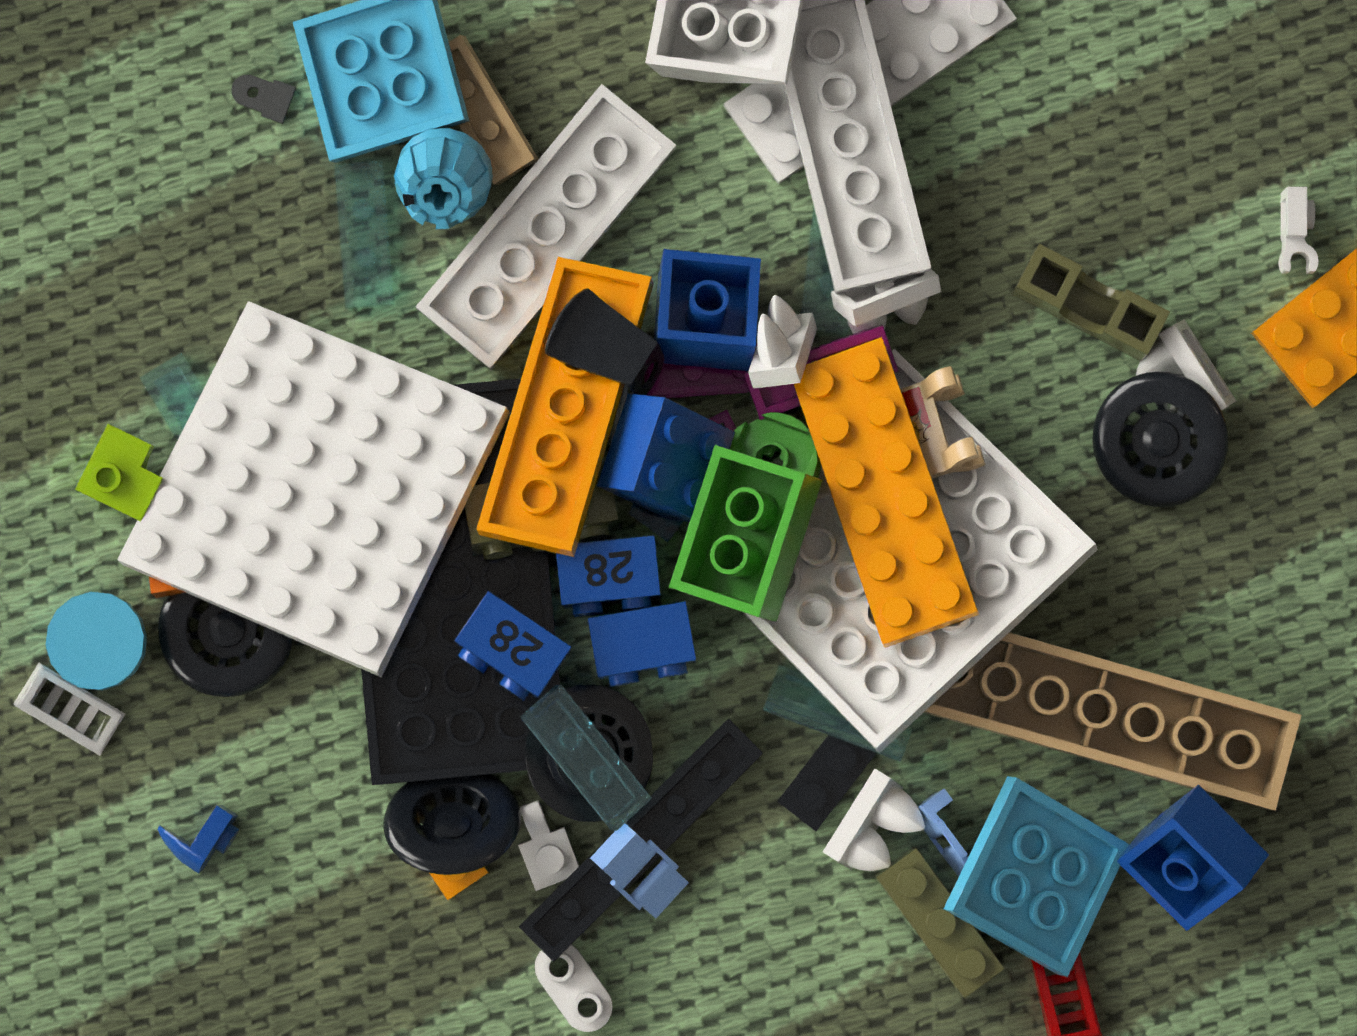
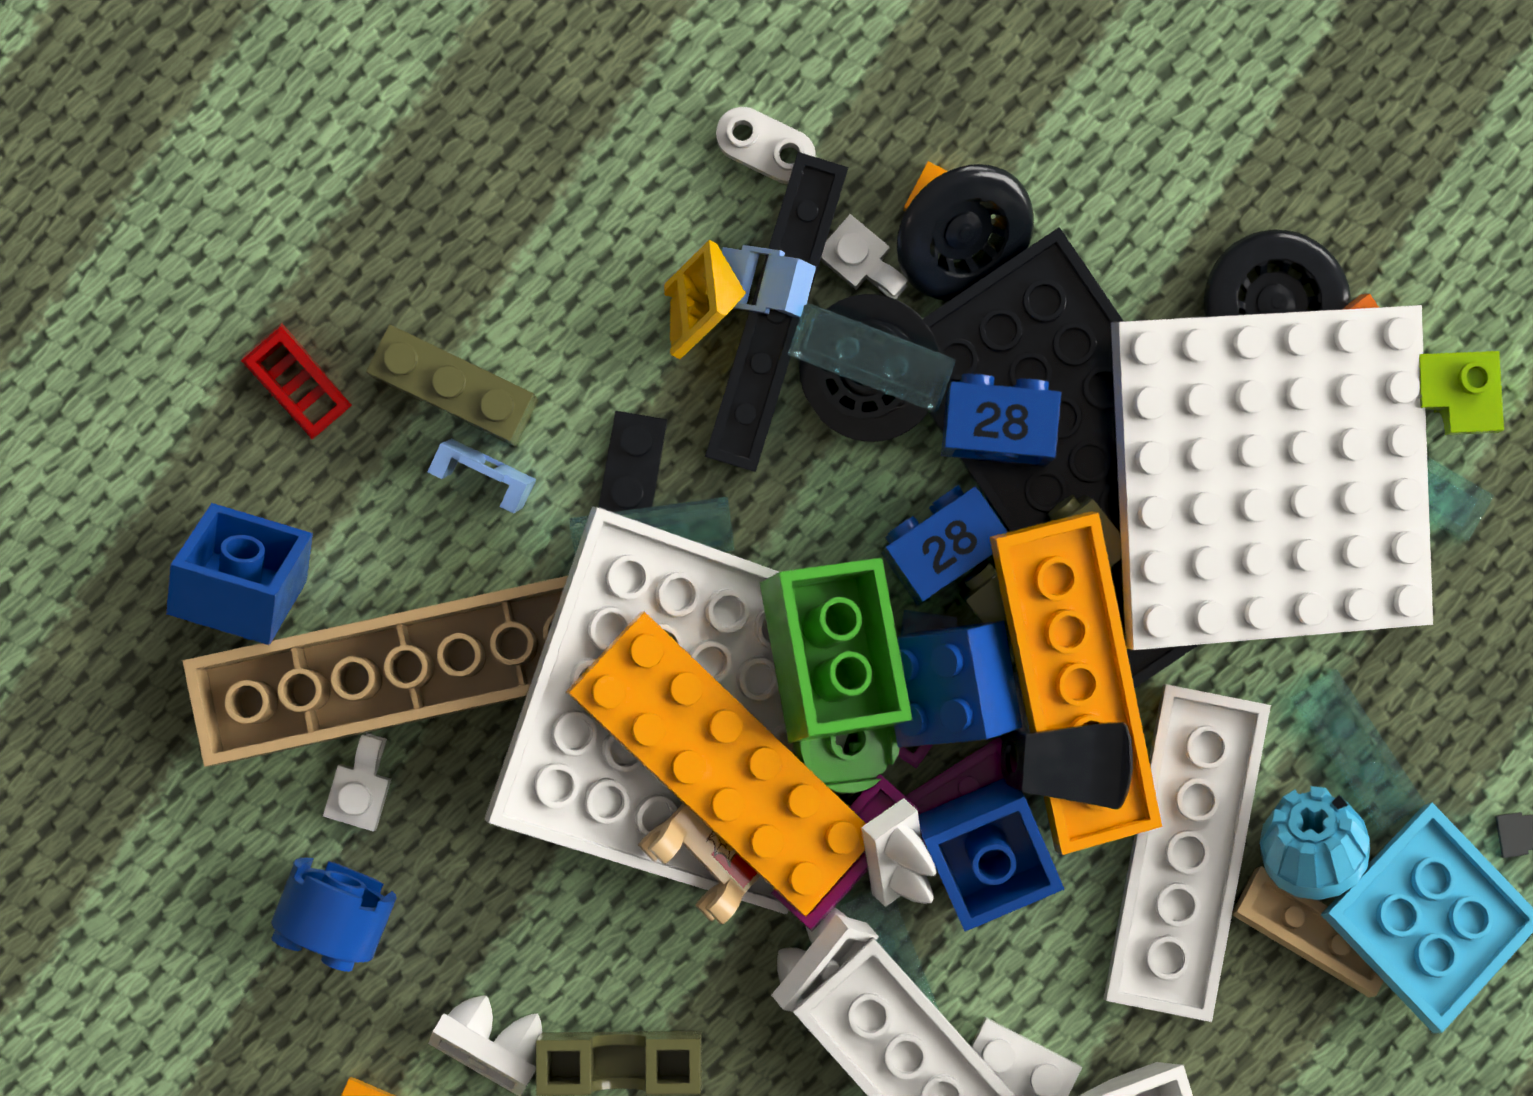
camera: 150 degrees right, 0 degrees up
white slope [14,662,125,756] -> none
medium azure piece [46,592,147,690] -> none
blue plate [157,805,239,873] -> none
blue brick [588,601,696,687] -> none
white tile [823,769,925,871] -> none
medium azure plate [944,776,1130,977] -> none
black wheel [1092,372,1228,507] -> none
none -> blue brick [271,857,397,972]
none -> white plate [323,733,392,832]
none -> yellow slope [664,240,746,359]

